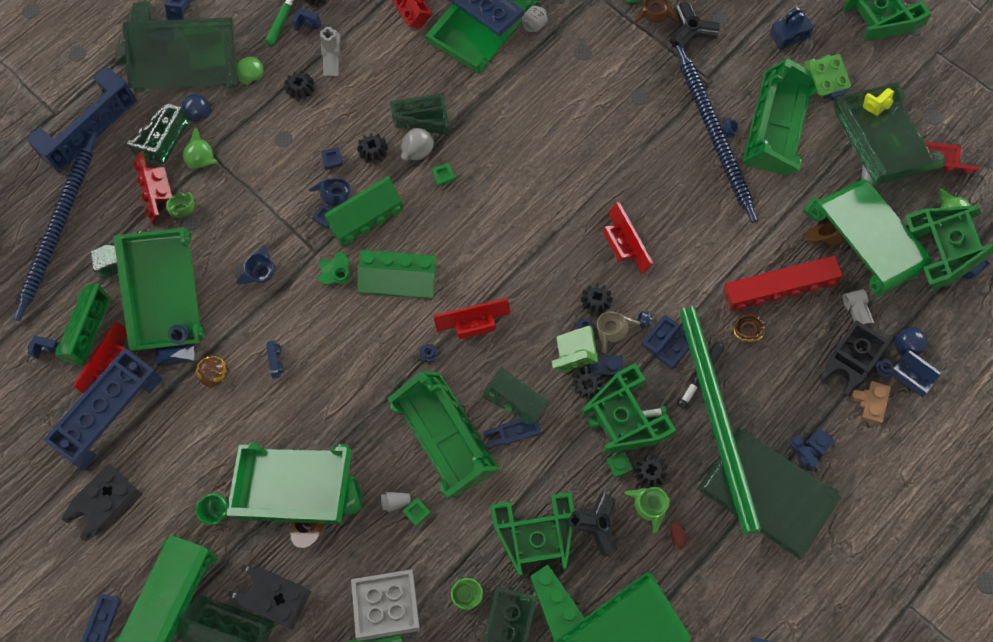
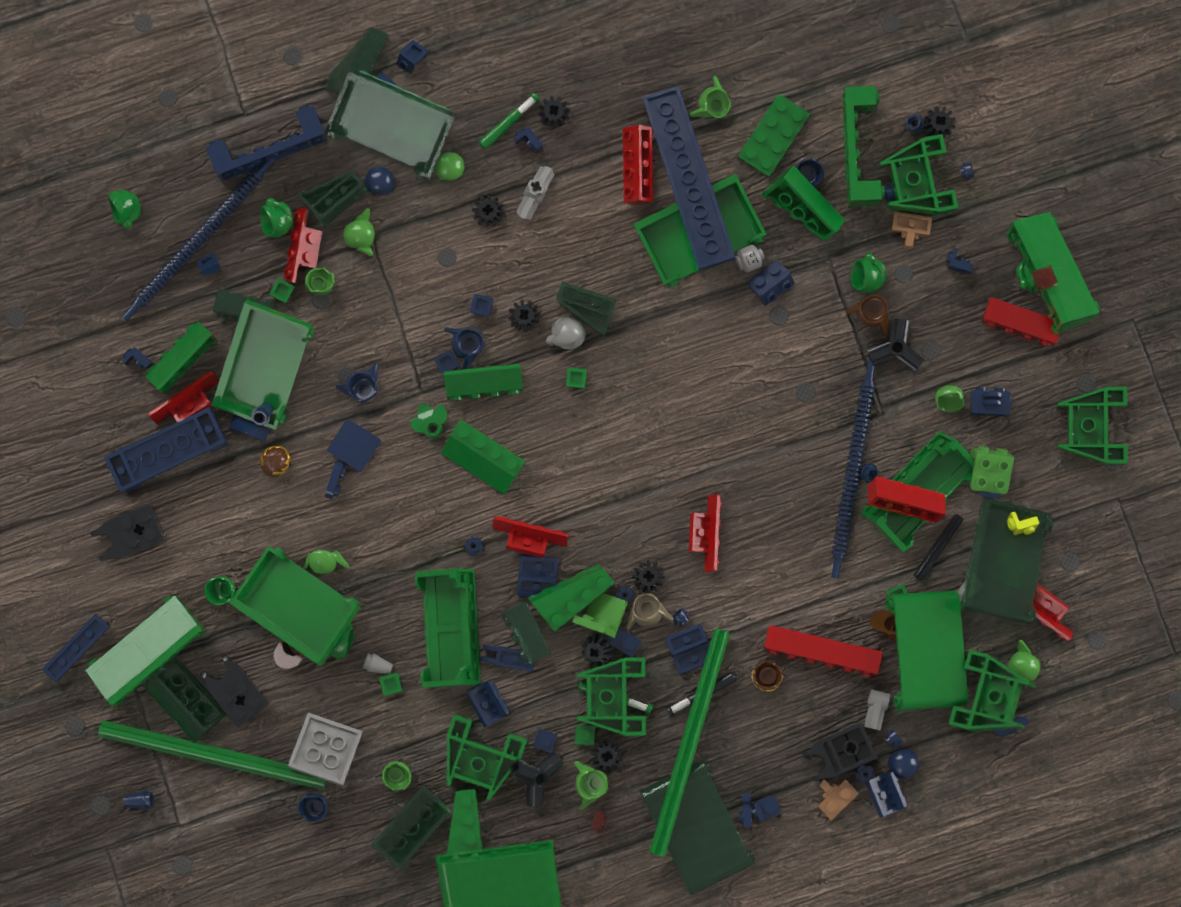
camera: 25 degrees right, 15 degrees up
none -> dark blue plate [197,253,221,276]
none -> green piece [260,198,294,238]
none -> green plate [269,278,295,304]
none -> bright green piece [303,550,349,575]
none -> dark blue slope [326,419,382,472]
none -> dark blue bracket [466,680,509,727]
none -> dark blue slope [517,554,559,596]
none -> green wedge [527,564,615,631]
none -> dark blue plate [533,729,557,753]
none -> dark blue bracket [748,260,795,306]
none -> red brick [868,476,946,523]
none -> dark blue plate [885,729,902,747]
none -> black axle [914,514,964,581]
none -> bright green hair [935,385,964,412]

